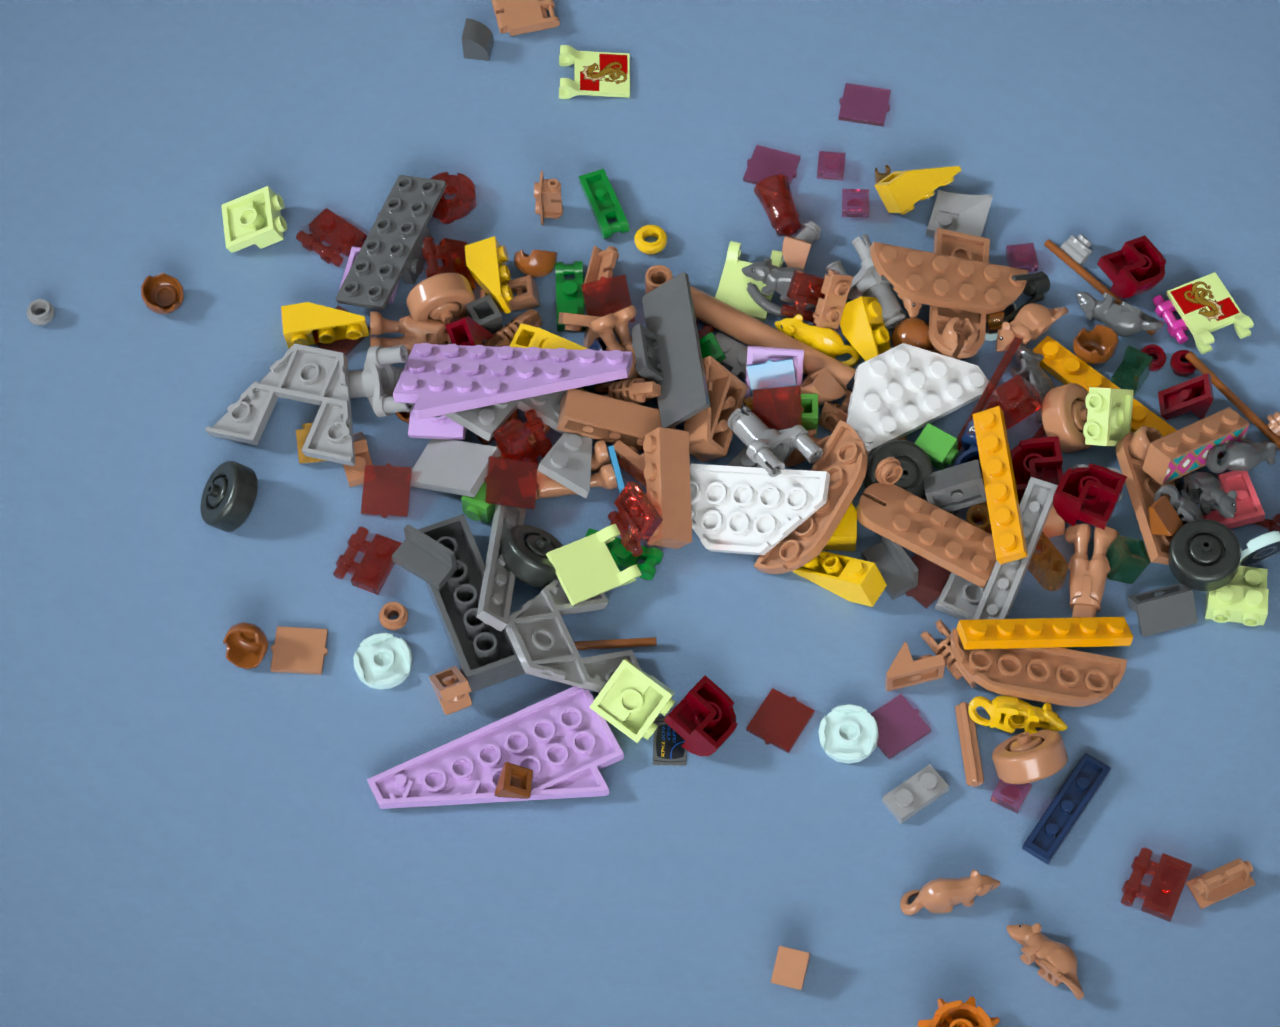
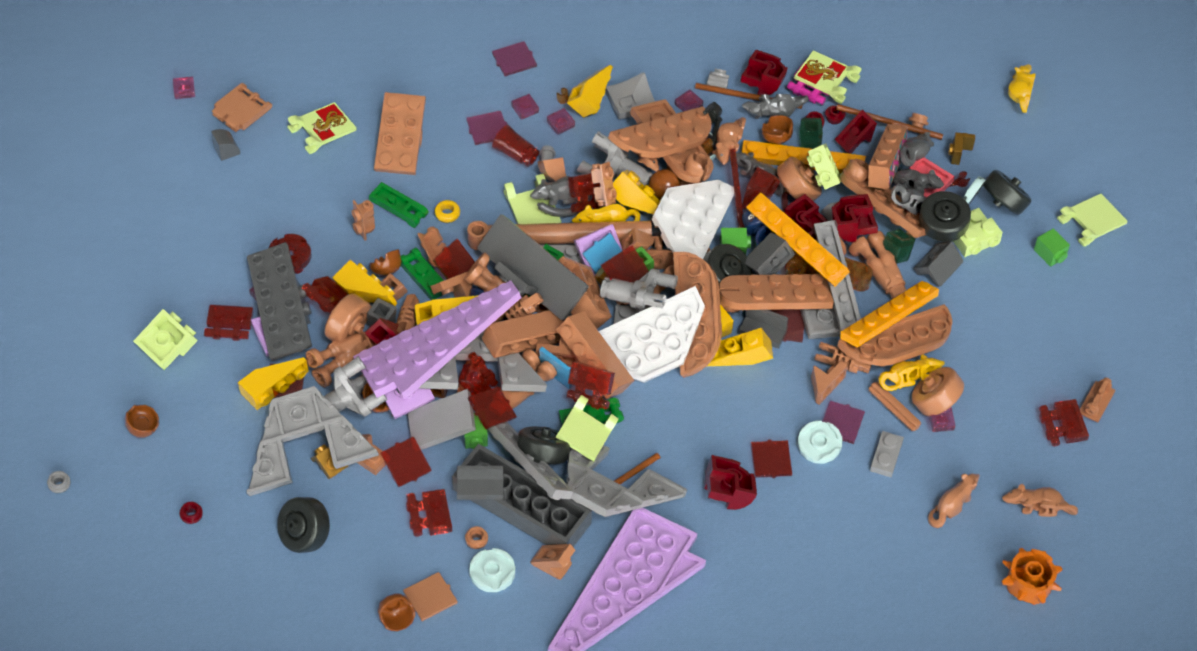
camera: 40 degrees left, 5 degrees down
dark orange slope [494,762,533,799] -> none
yellowish green plate [589,658,676,743] -> none
sticker [653,718,687,766] -> none
nougat brick [771,946,811,990] -> none
nougat plate [875,457,903,485] -> none
dark blue tile [1022,753,1111,865] -> none
dark orange slope [1149,496,1183,536] -> none
none -> dark red plate [179,501,203,524]
none -> nougat plate [374,92,426,175]

